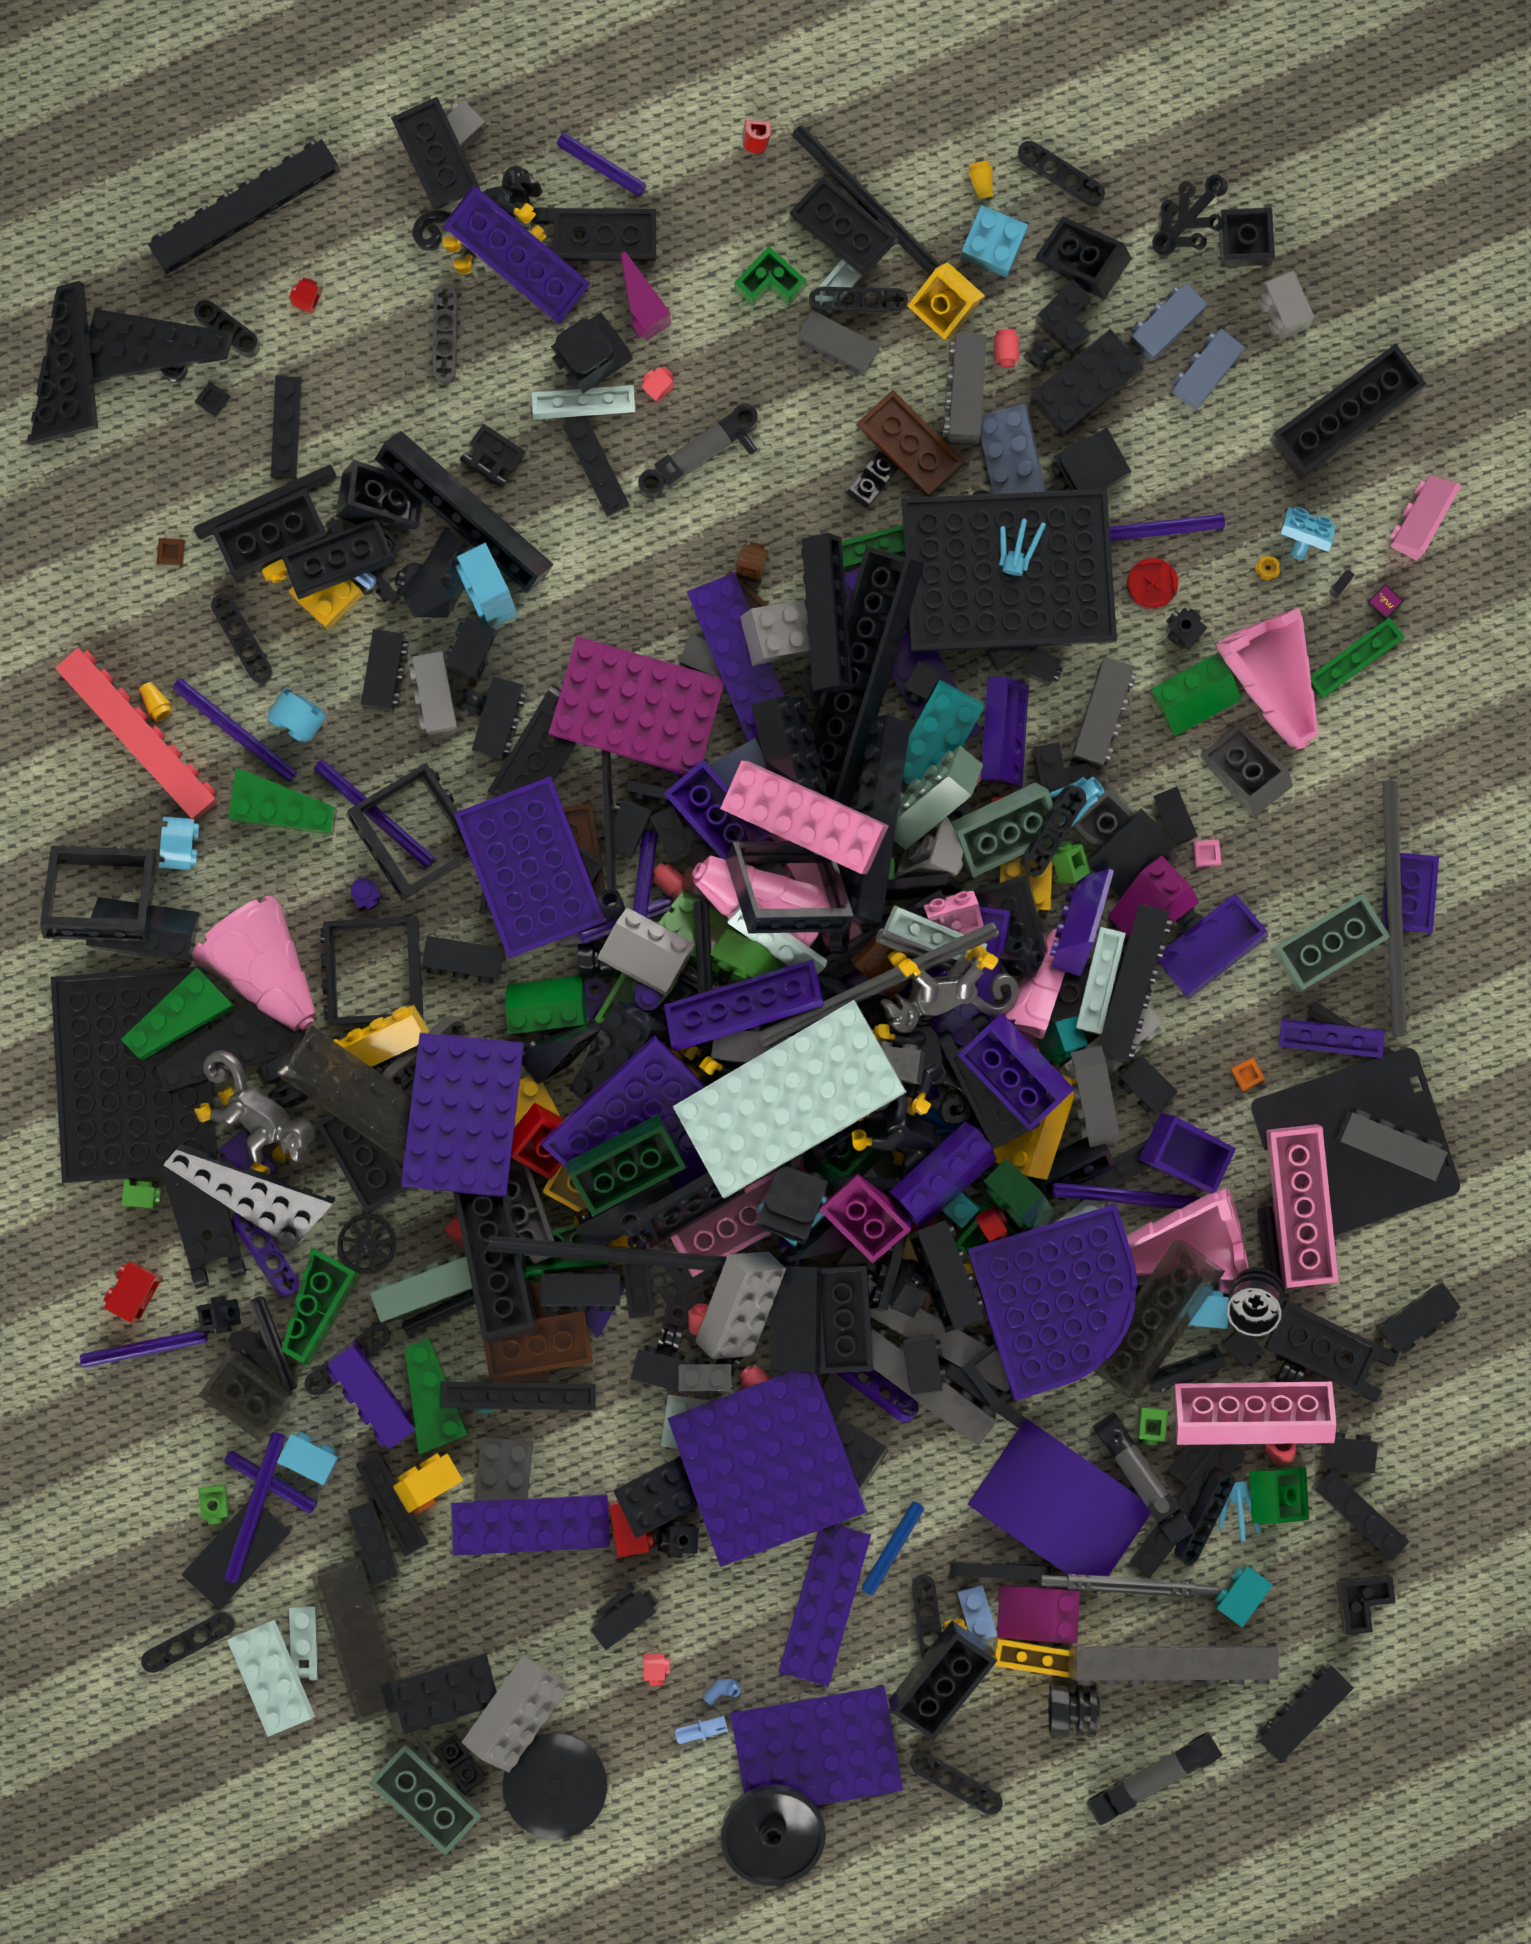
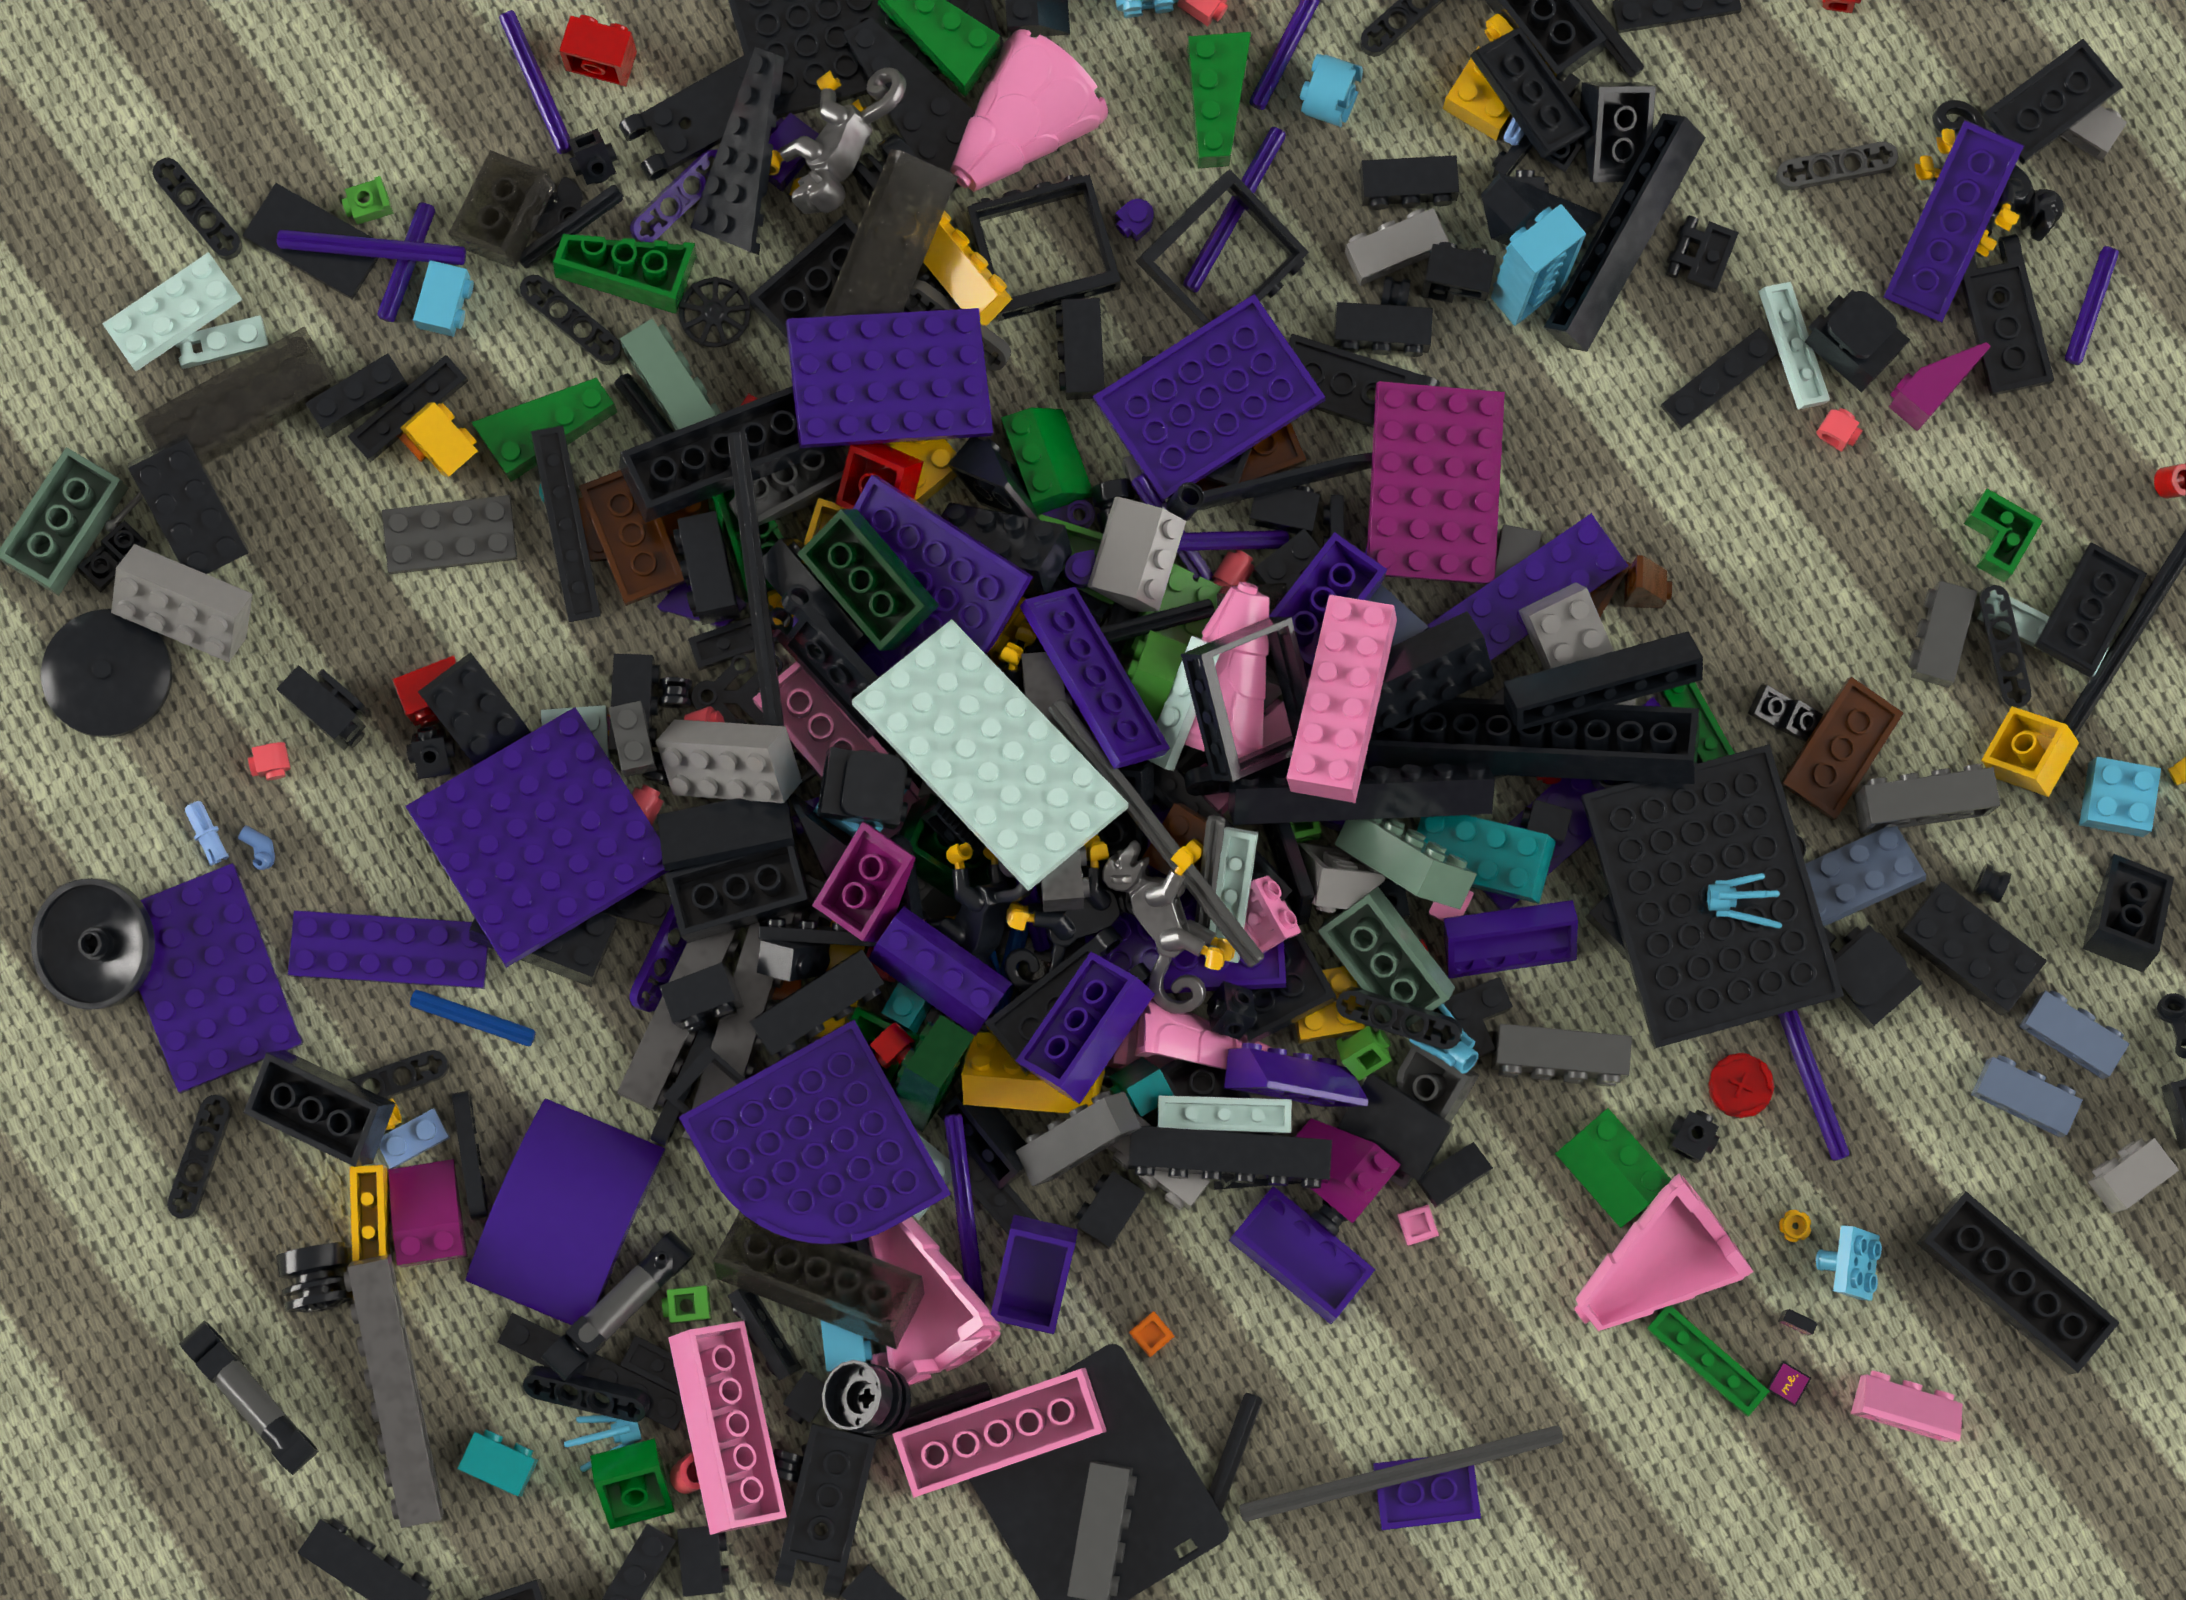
camera: 75 degrees right, 5 degrees down
bright green brick [121,1180,162,1209] -> none
dark purple brick [326,1340,415,1449] -> none
dark purple plate [451,1494,609,1556] -> none
piece [638,403,758,499] -> none
coral brick [993,329,1020,368] -> none
black brick [1022,647,1063,686] -> none
black brick [1035,280,1091,357] -> none
dark grey axle [1040,1574,1220,1597] -> none
dark grey slope [1200,723,1293,818] -> none
sand green brick [1272,893,1390,993] -> none
dark purple plate [1279,1019,1385,1058] -> none

